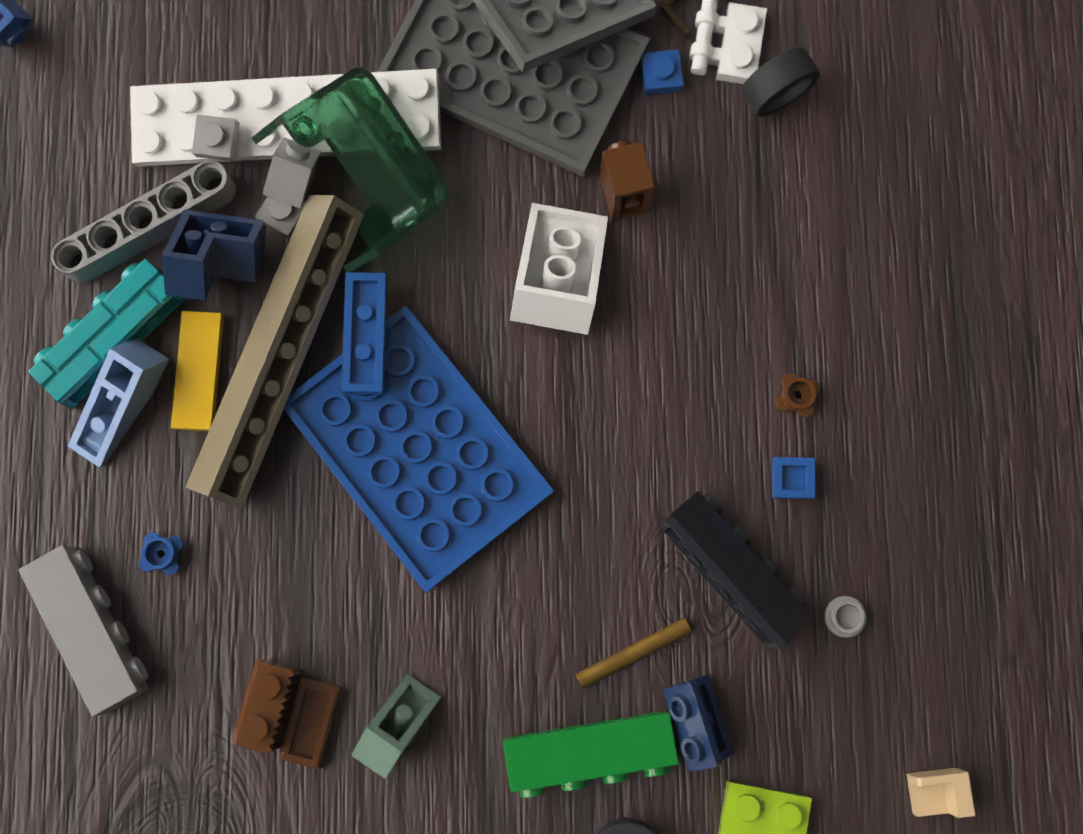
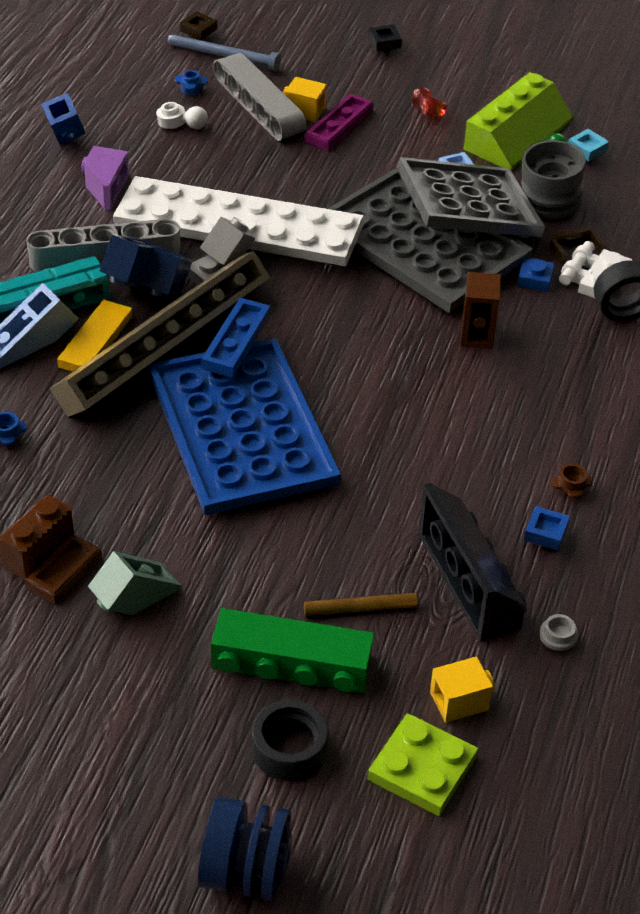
camera: 15 degrees right, 35 degrees down
light grey plate [192,115,240,161] -> none
clear green windscreen [251,68,449,272] -> none
white slope [510,203,608,335] -> none
dark blue bracket [663,674,734,771] -> none
tan panel [906,768,975,818] -> none
none -> medium lavender slope [81,146,129,210]
none -> yellow brick [430,656,495,723]

